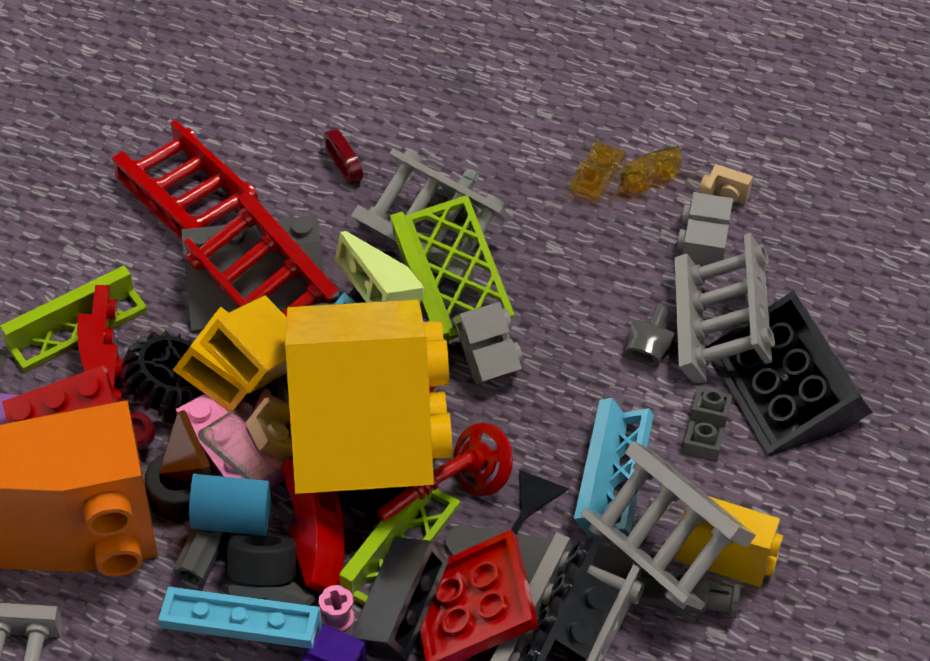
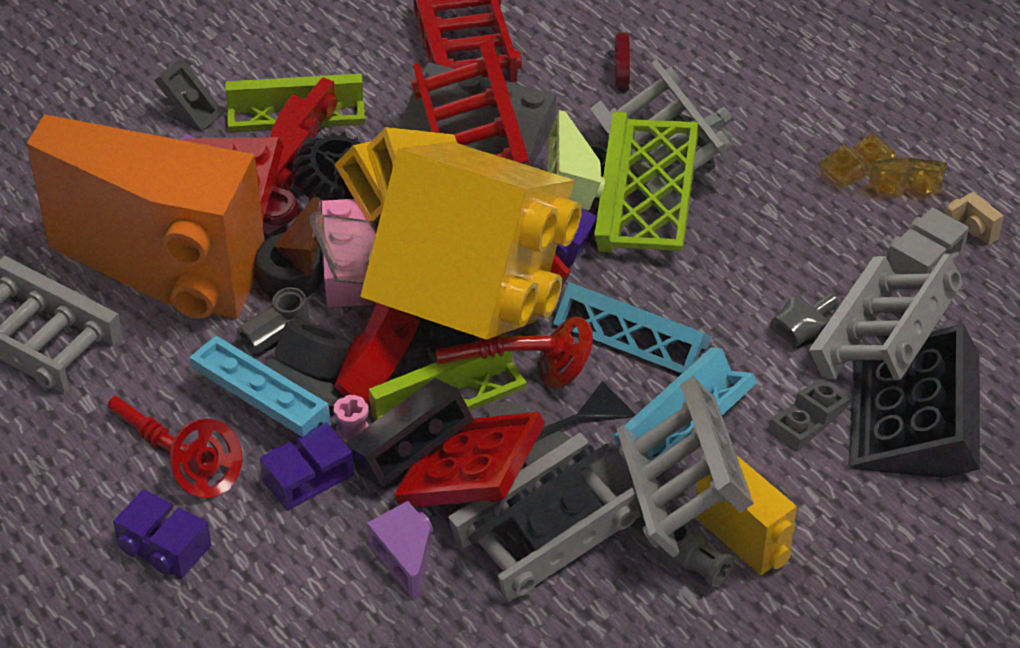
camera: 30 degrees right, 5 degrees down
dark azure brick [189,474,272,536] -> none
light grey piece [453,302,523,385] -> none
none -> medium azure fence [553,282,712,373]

